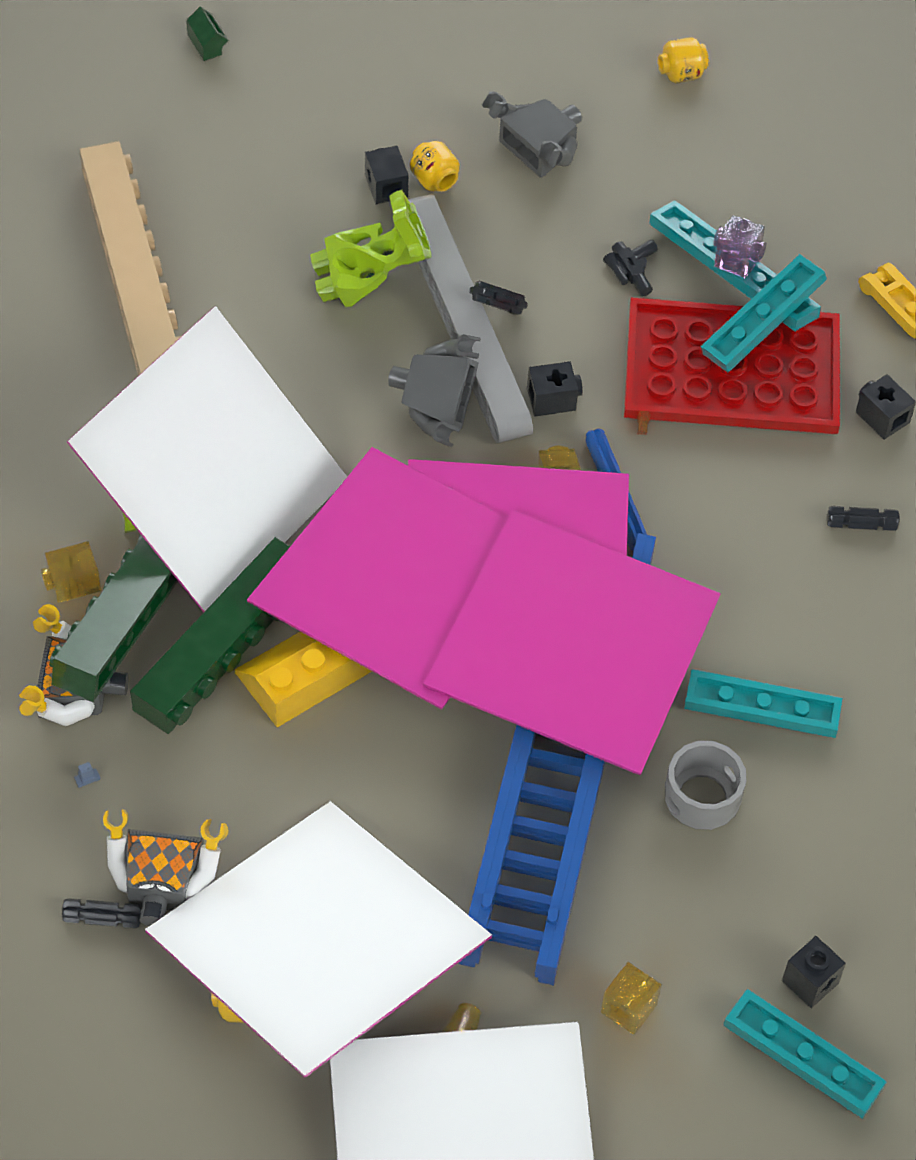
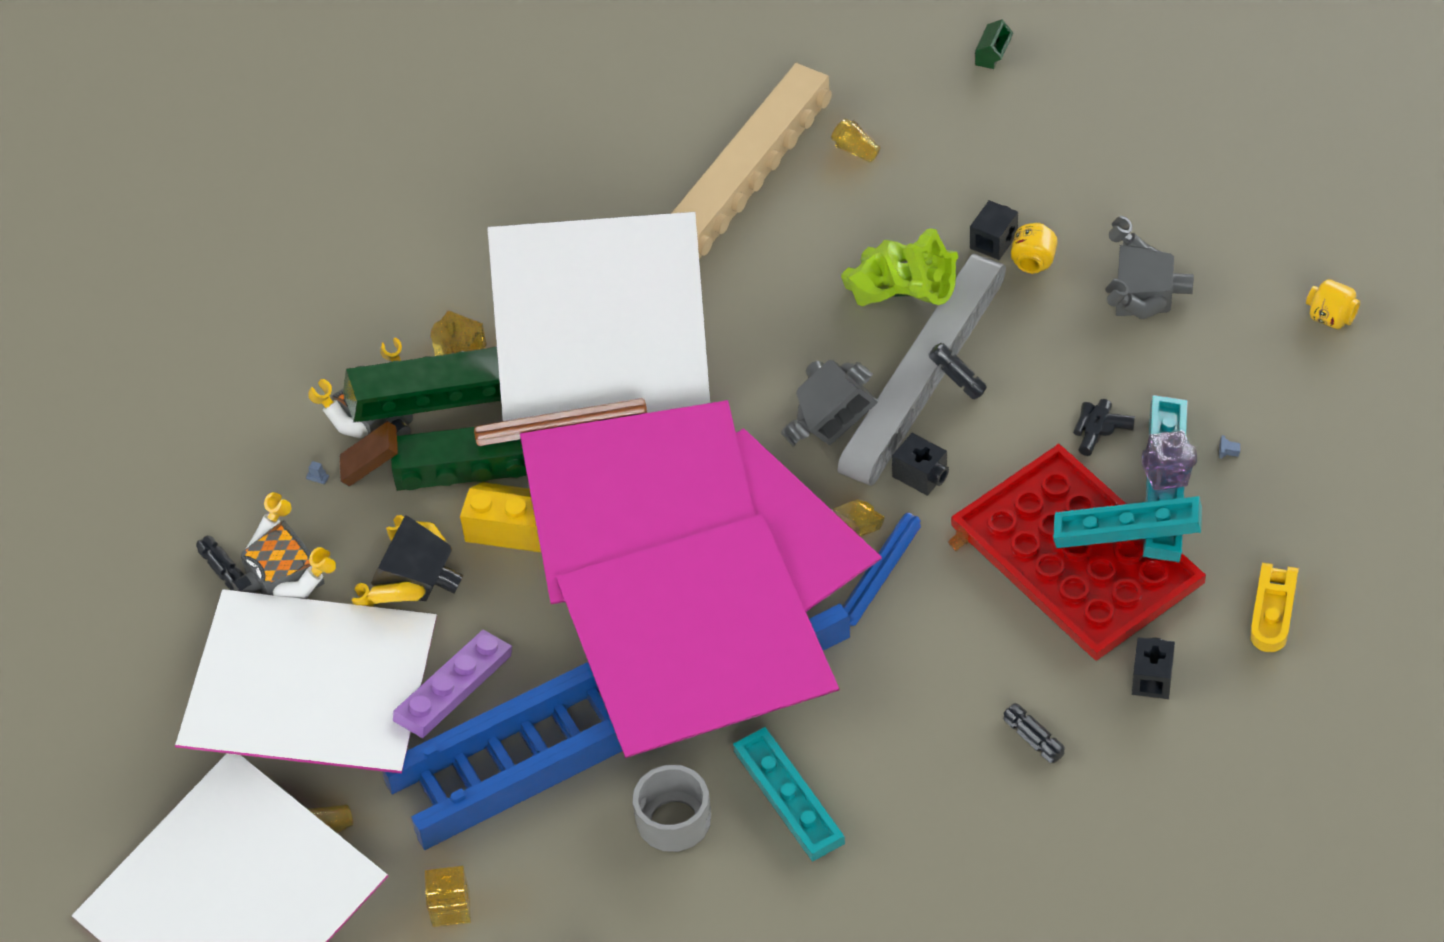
camera: 55 degrees right, 5 degrees down
none -> reddish brown tile [340,421,398,487]
none -> black torso [351,515,464,607]
none -> medium lavender plate [393,630,512,738]
none -> axle [474,398,647,446]
none -> clear yellow cone [831,119,881,163]
none -> sand blue piece [1219,435,1240,459]

